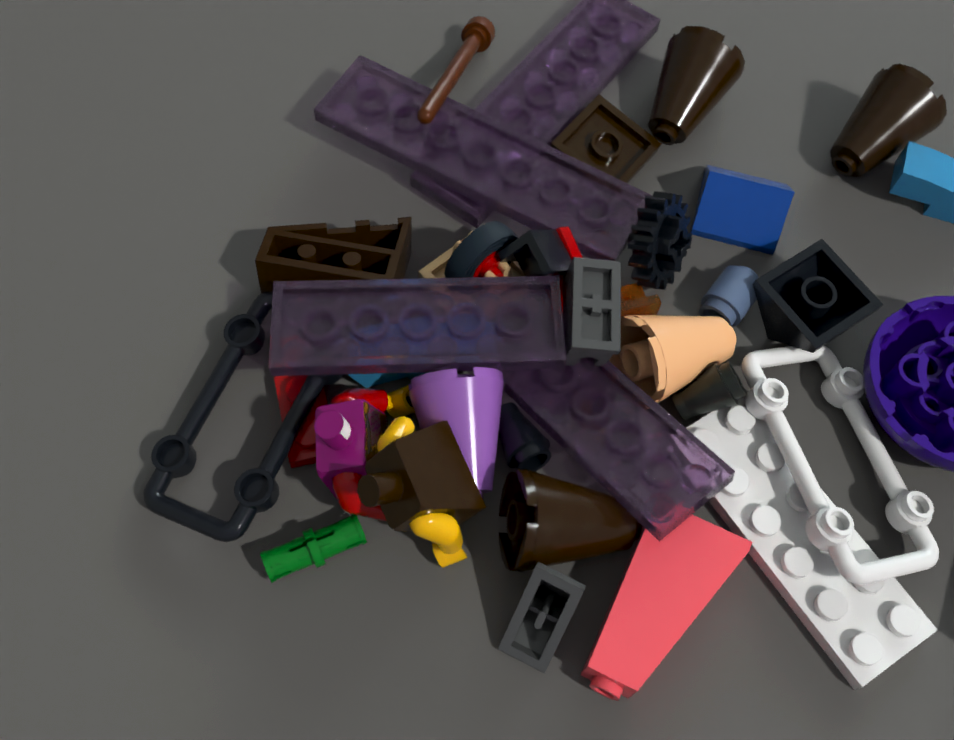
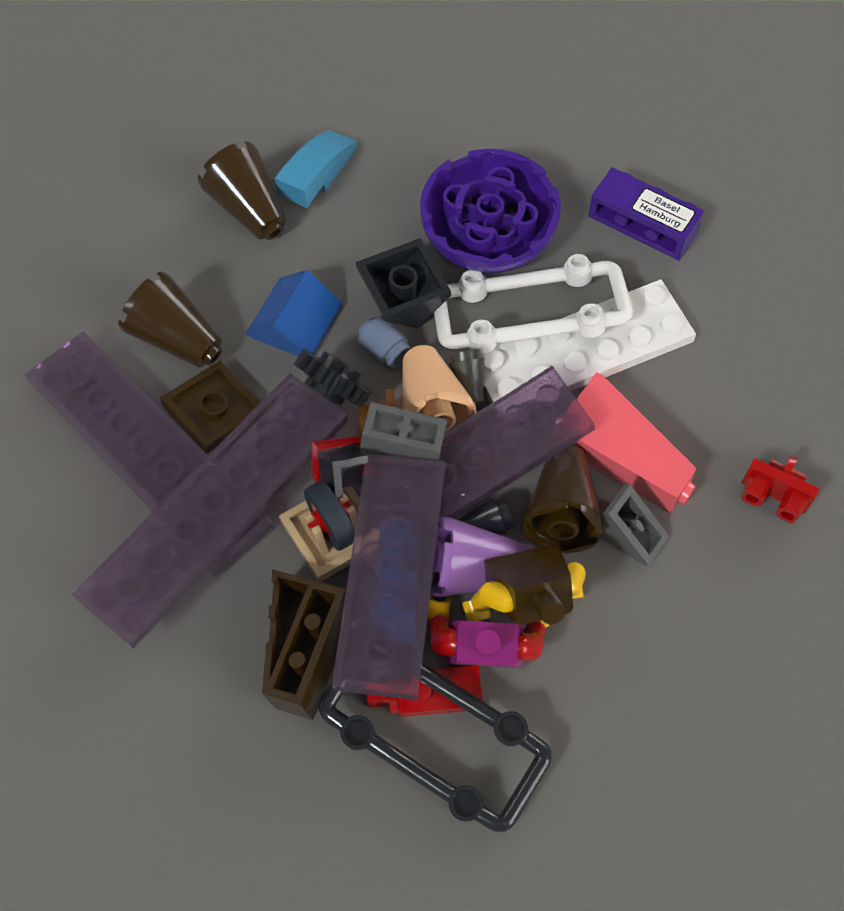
camera: 75 degrees left, 0 degrees up
green pin [260,514,367,583] -> none
reddish brown piece [417,16,495,125] -> none

